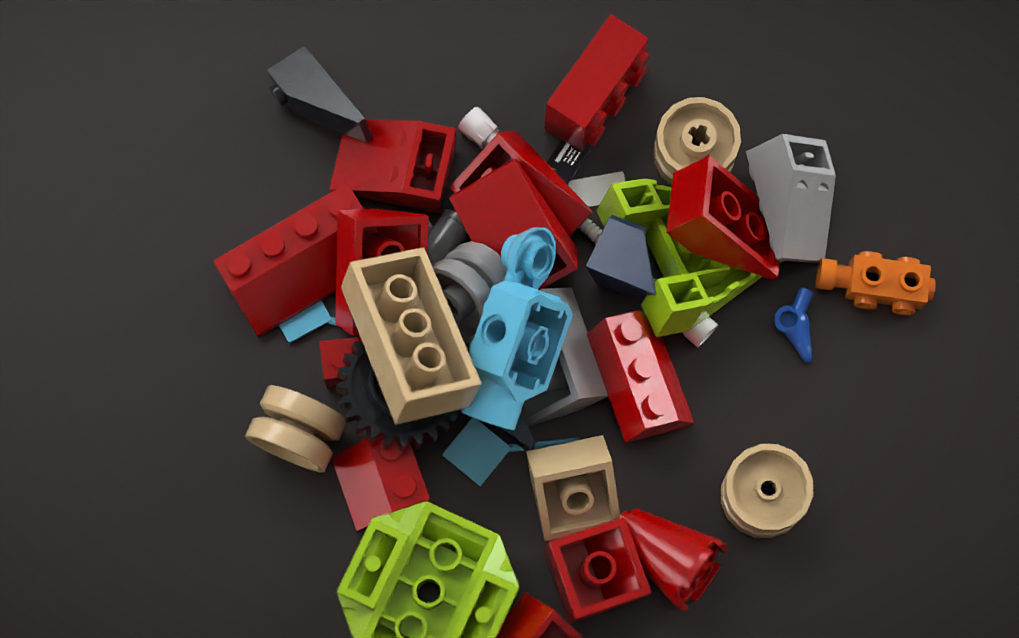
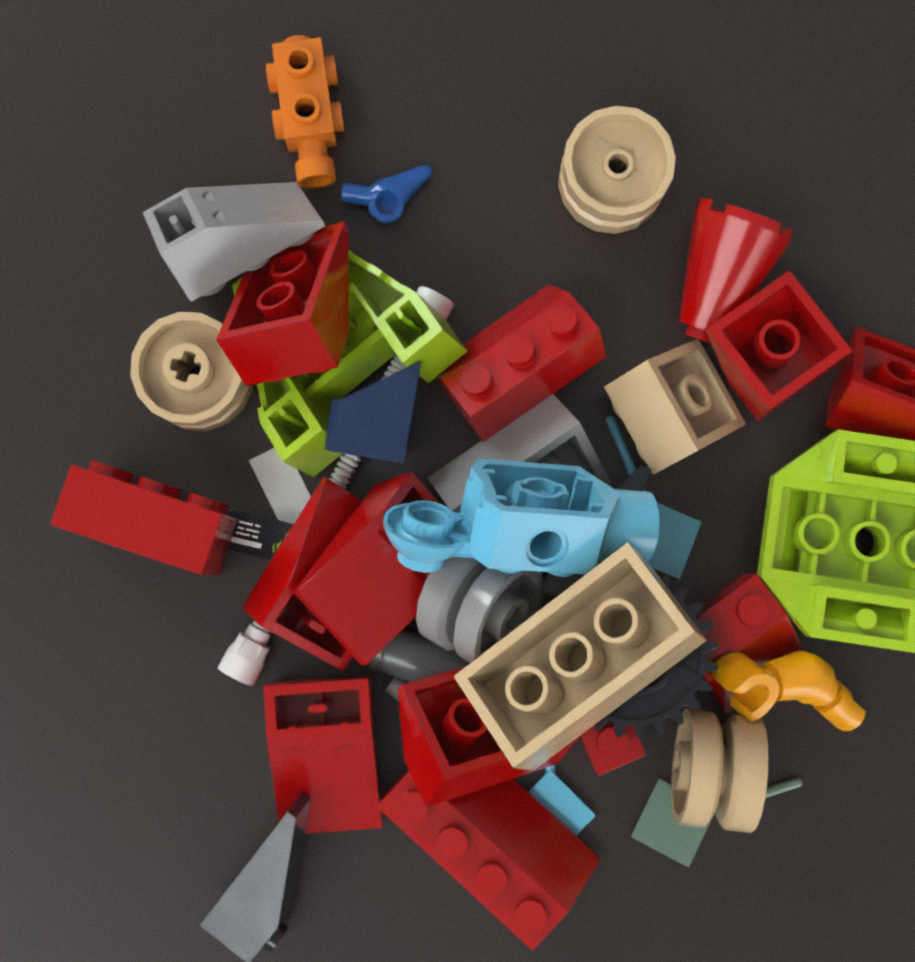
camera: 105 degrees left, 10 degrees up
none -> sand green piece [630,777,803,868]
none -> light orange piece [711,650,866,731]

